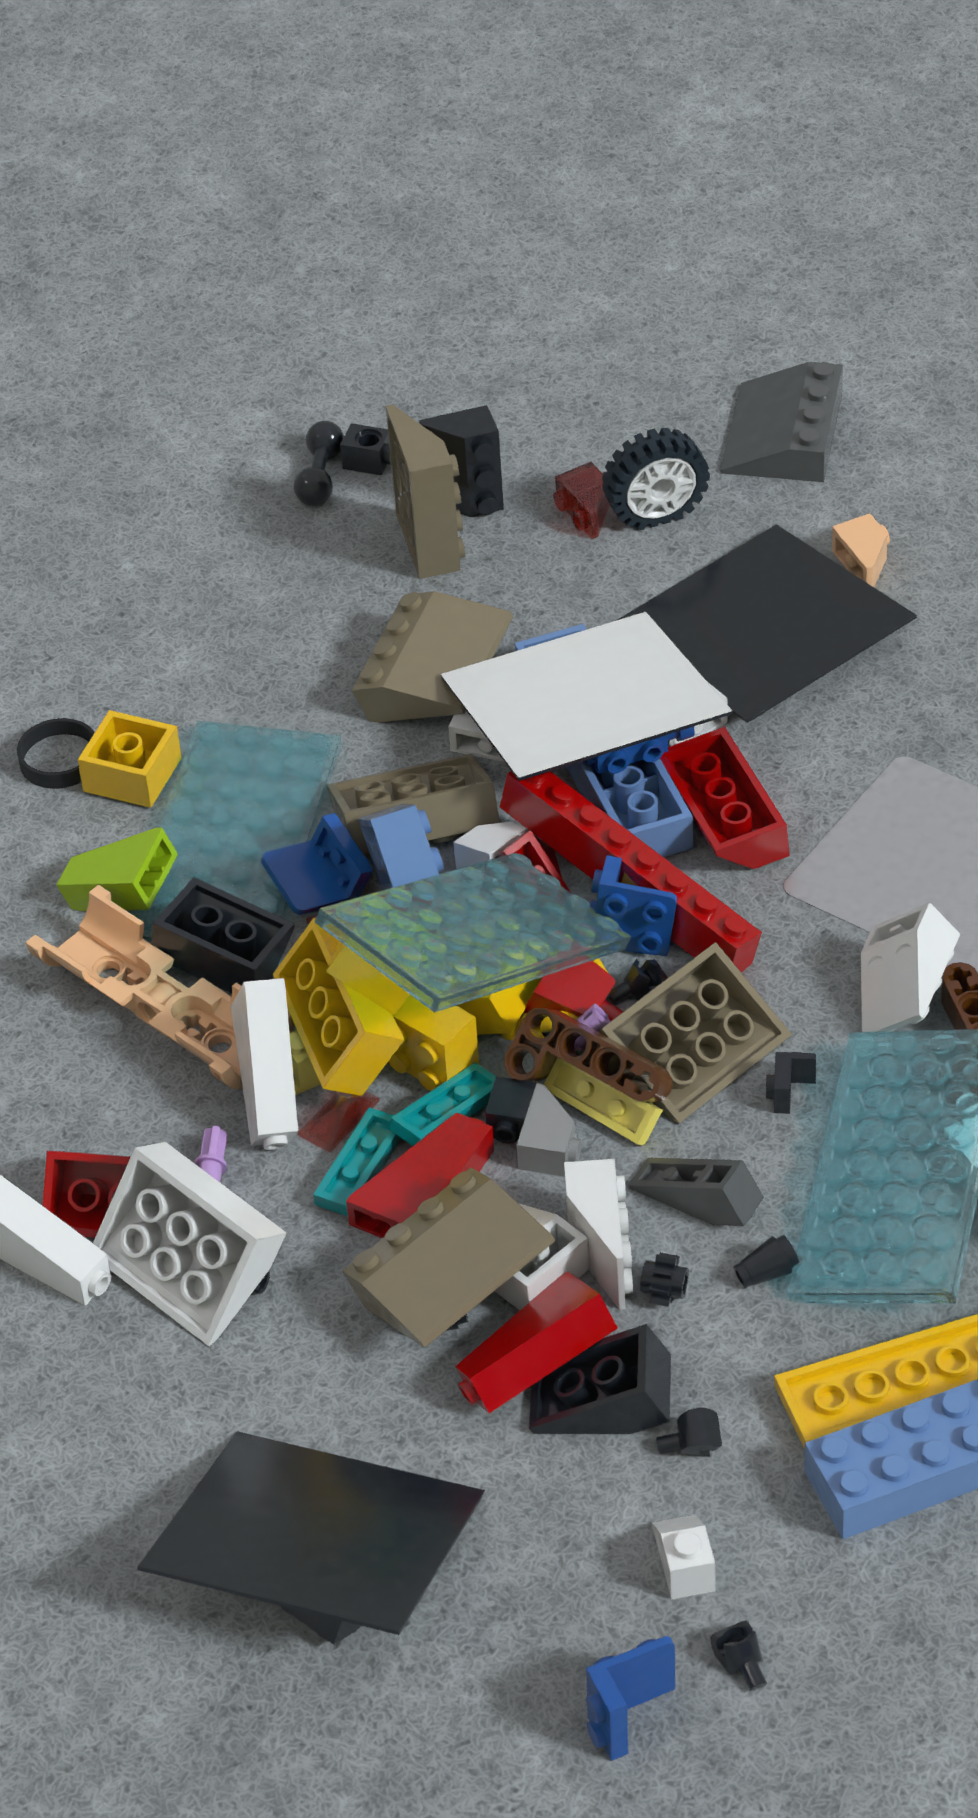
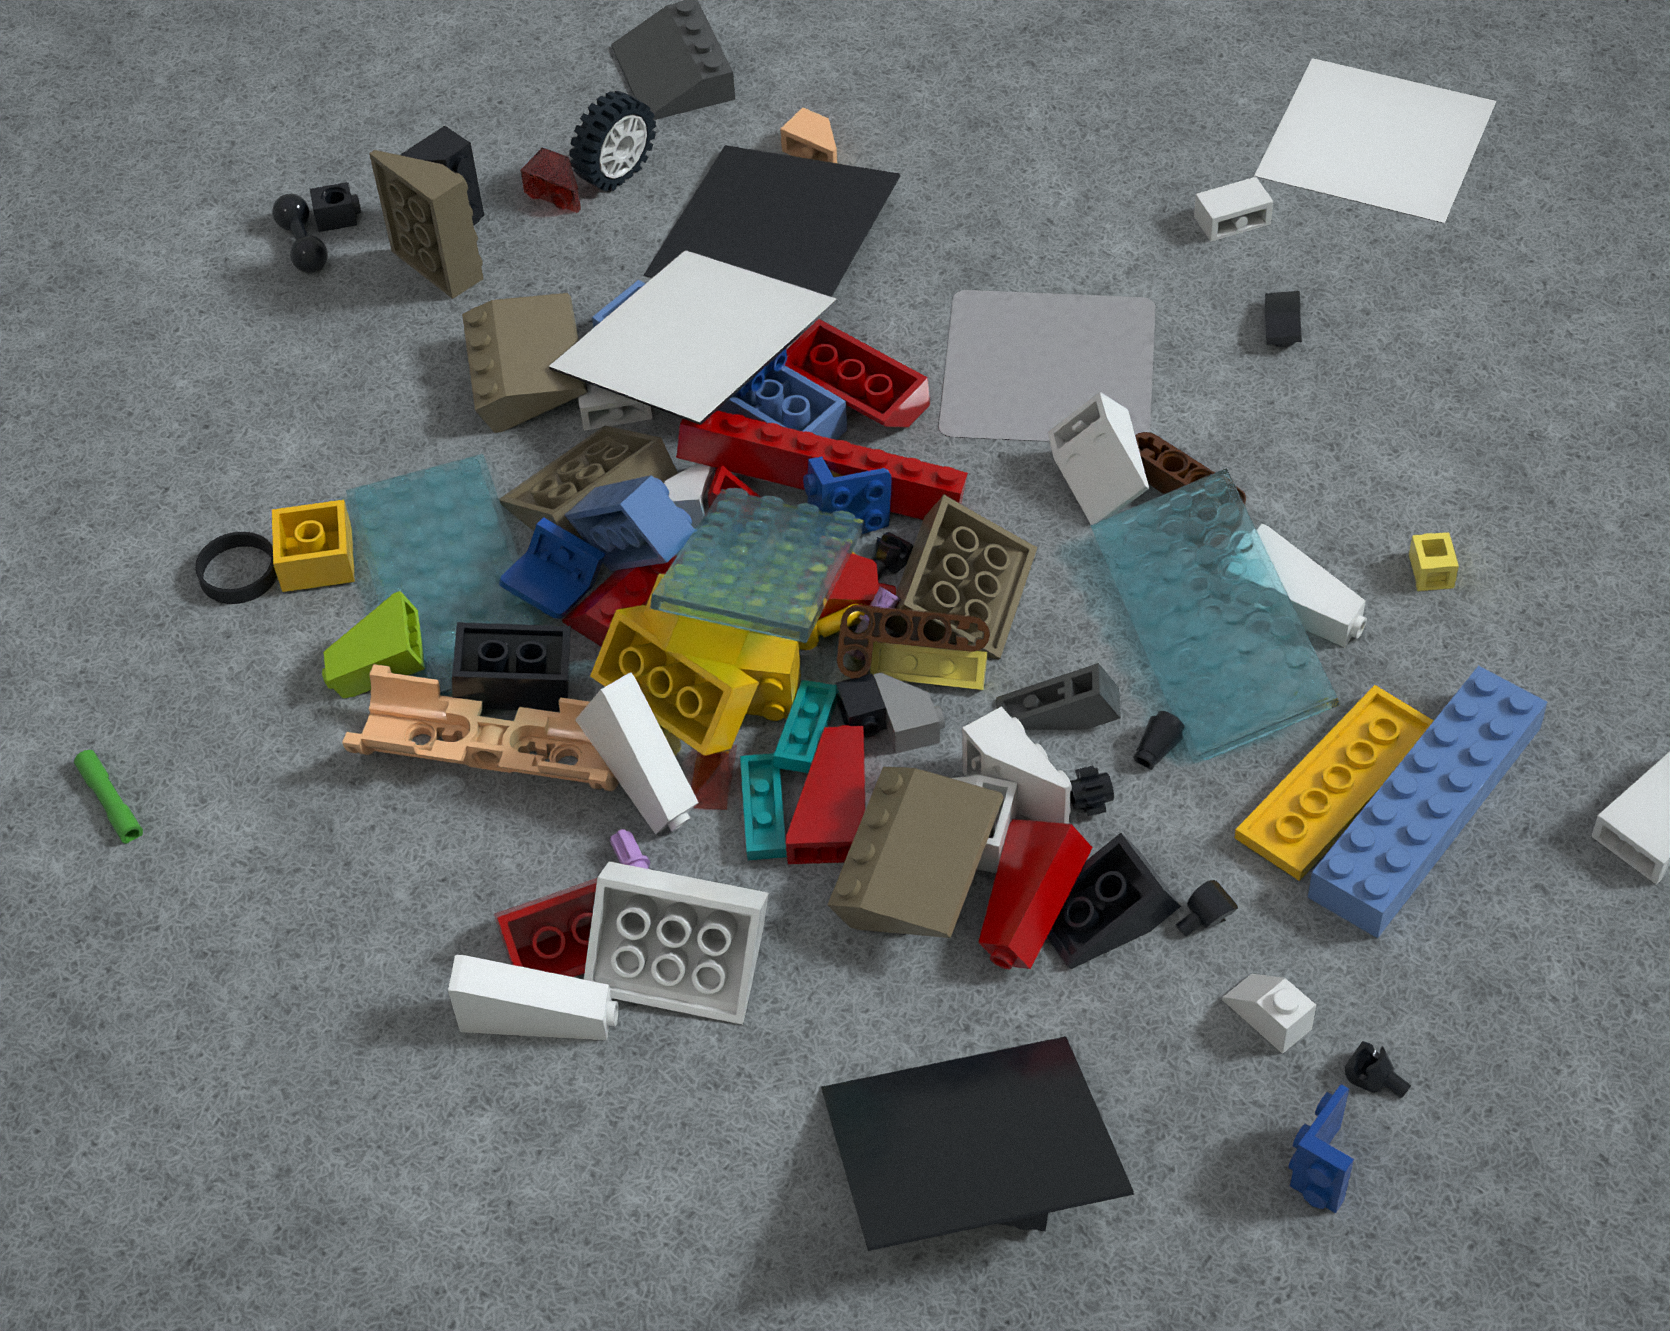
camera: 30 degrees left, 5 degrees up
black bracket [766,1052,816,1114] -> none

